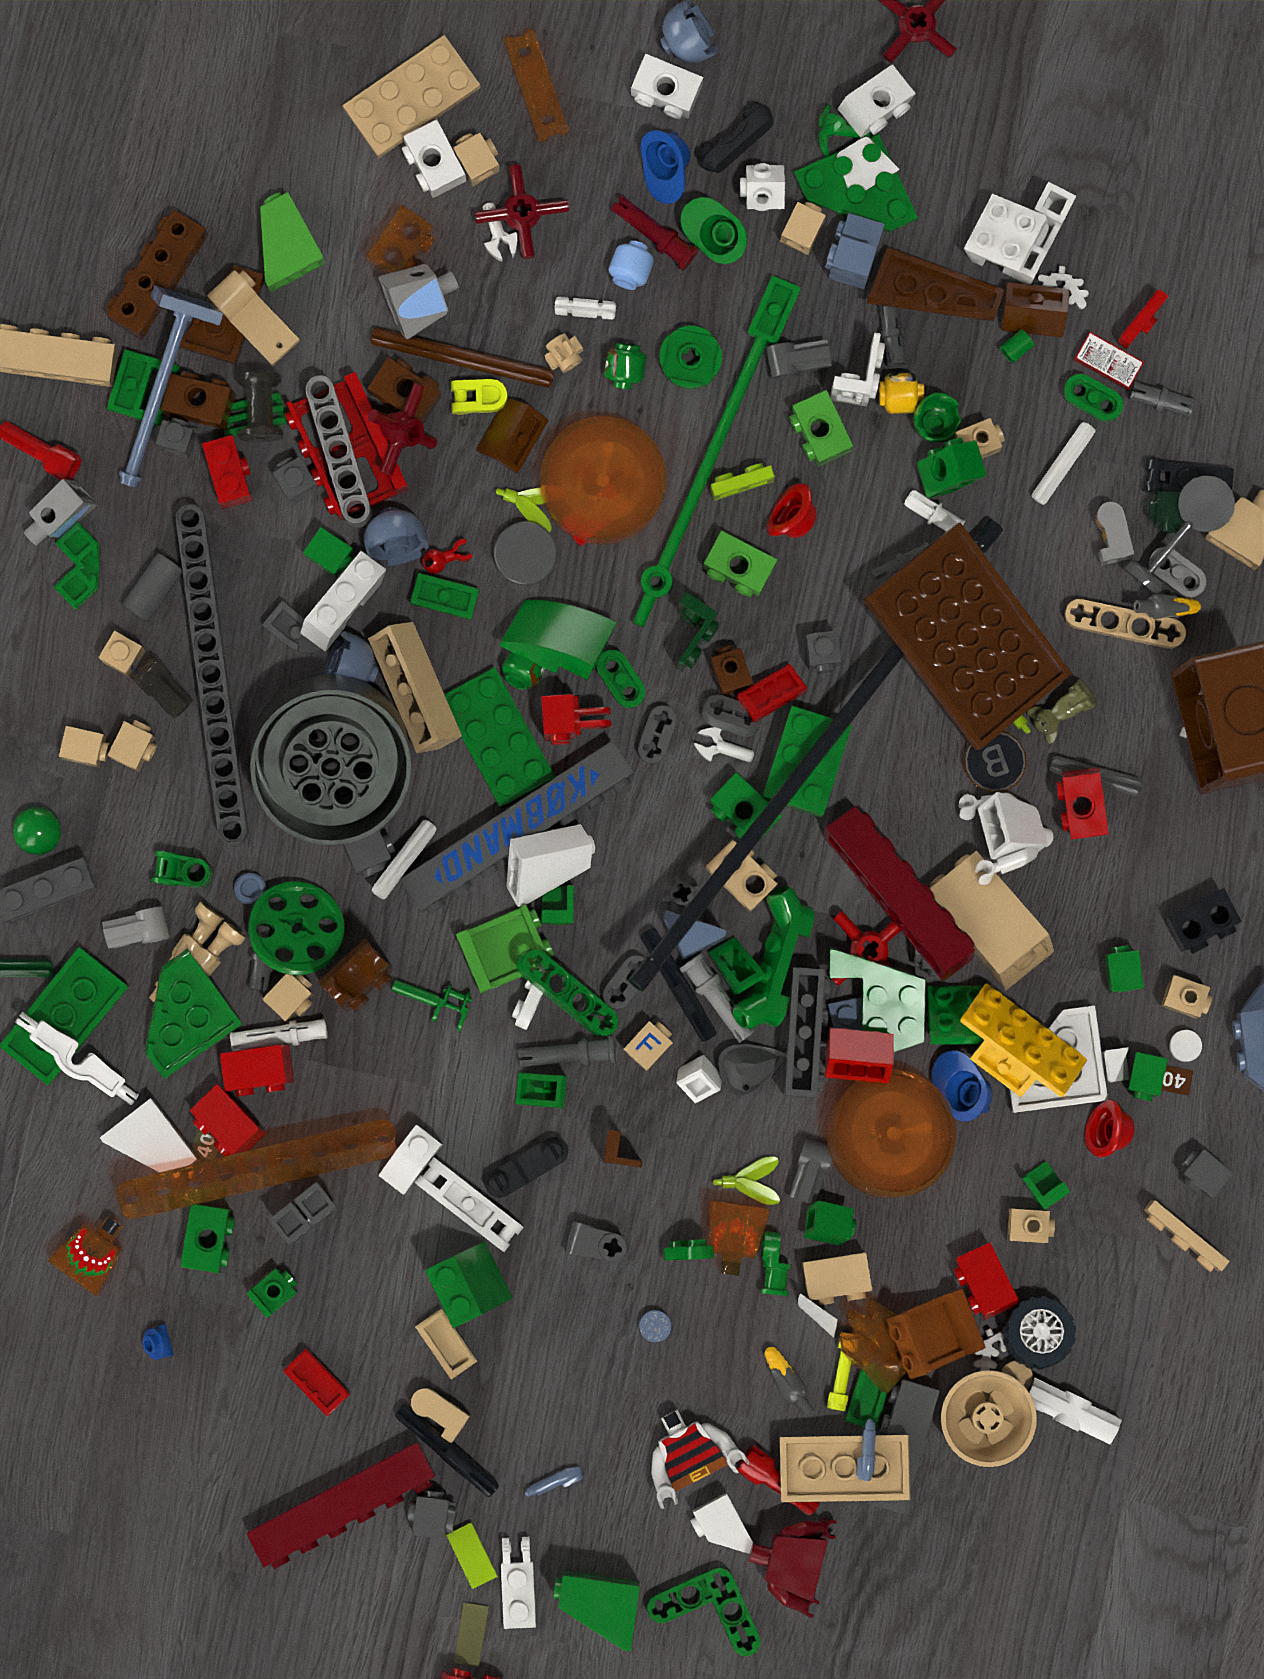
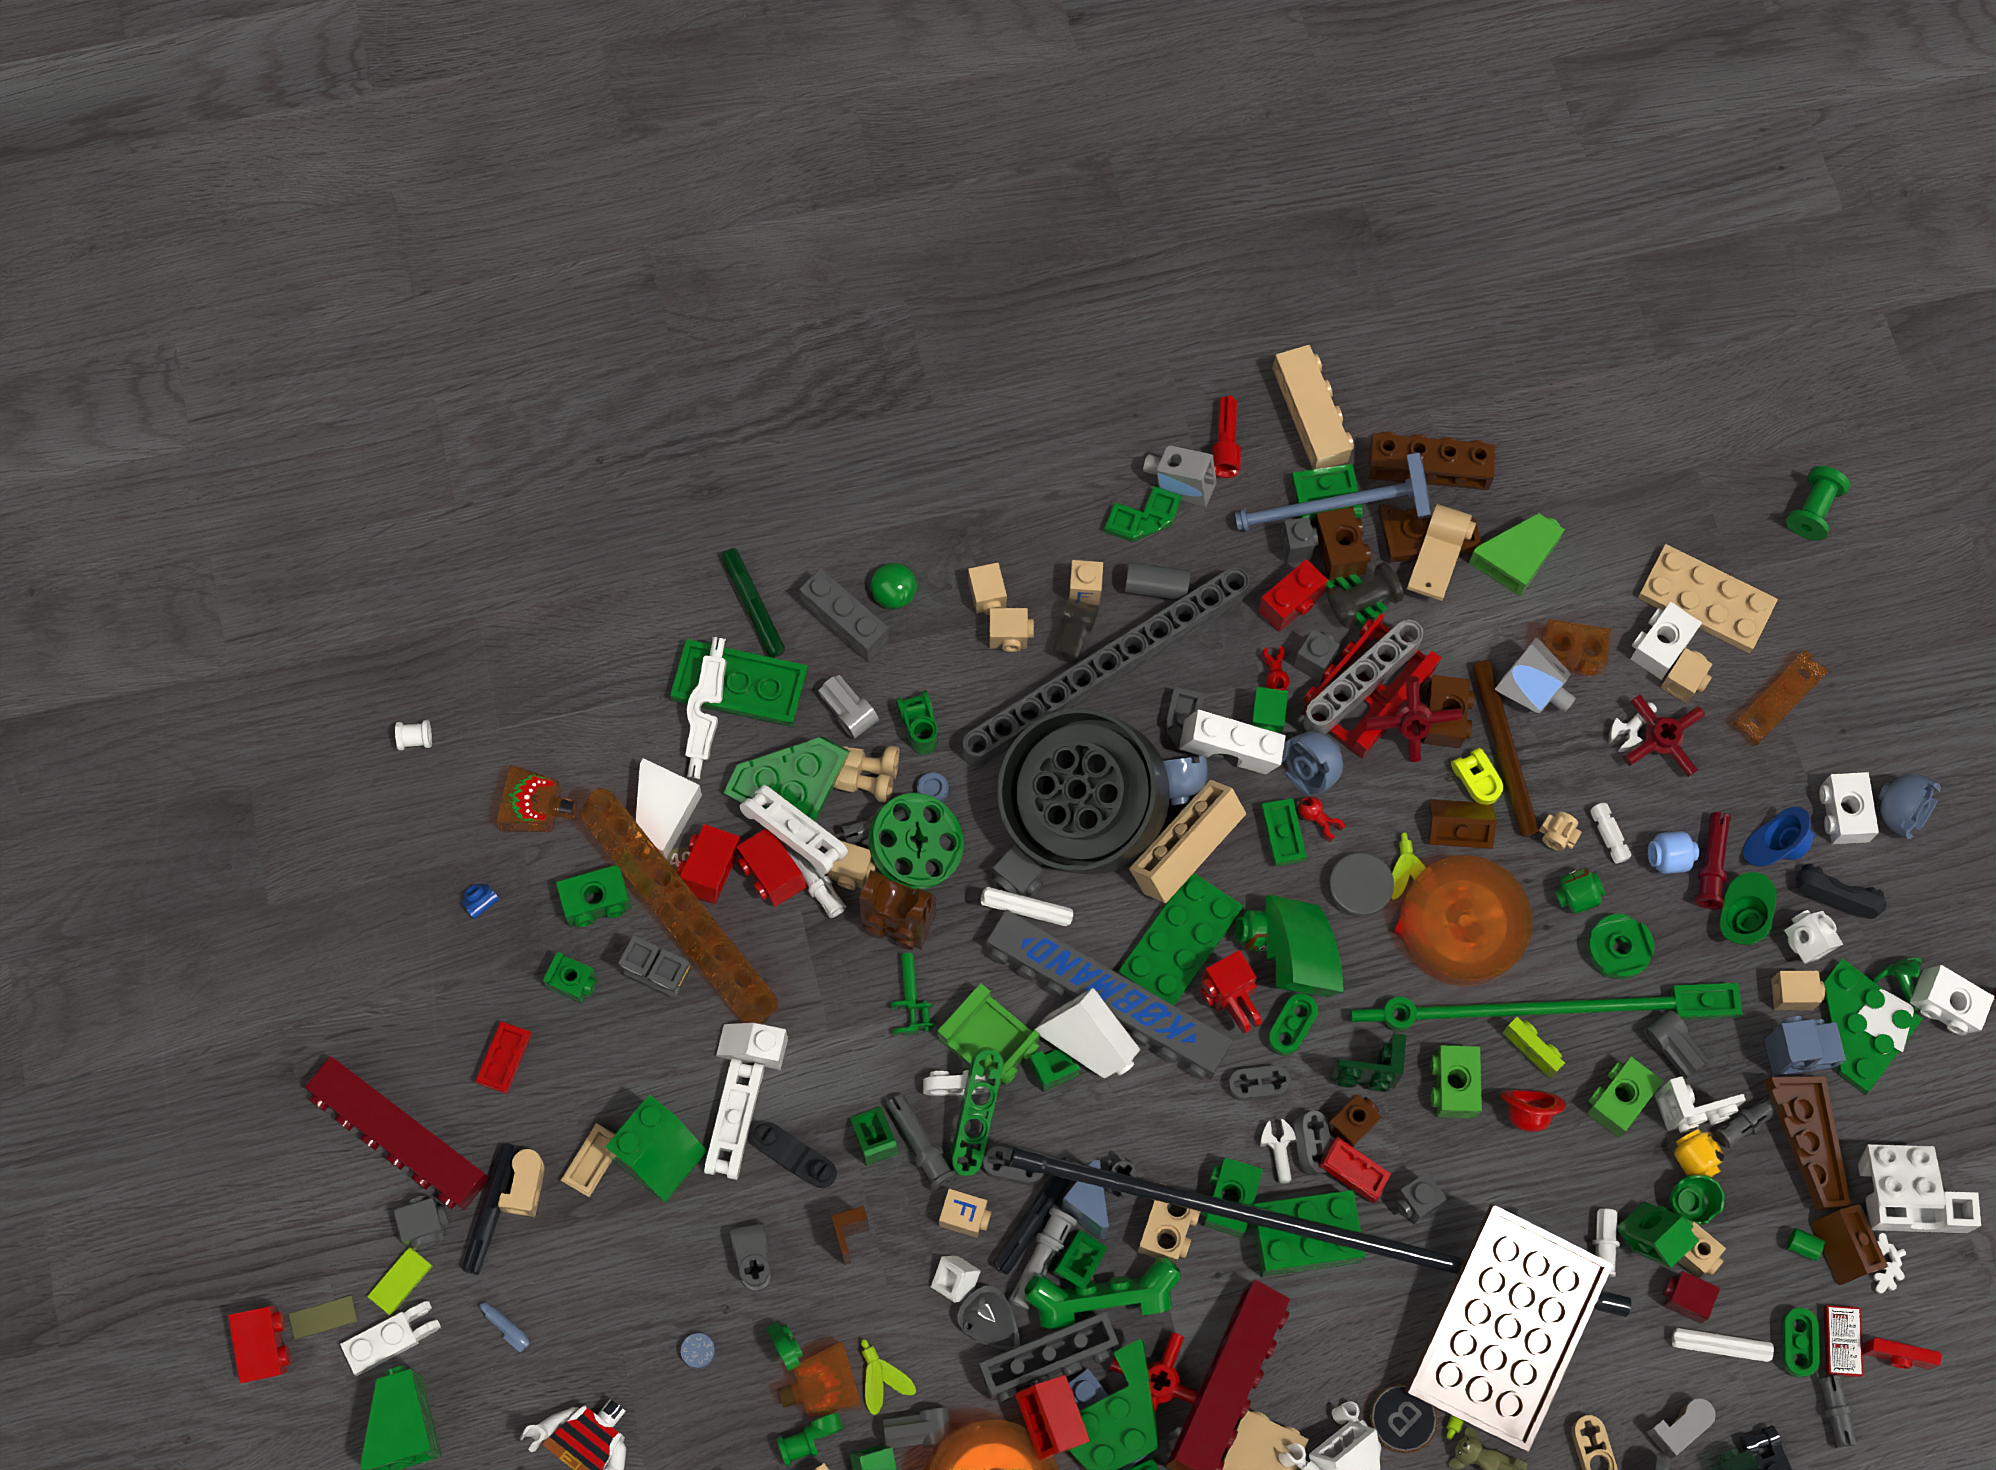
camera: 65 degrees right, 15 degrees down
none -> white plate [740,785,848,875]
none -> red arm [1262,646,1290,691]
none -> dark red brick [1662,1271,1721,1324]

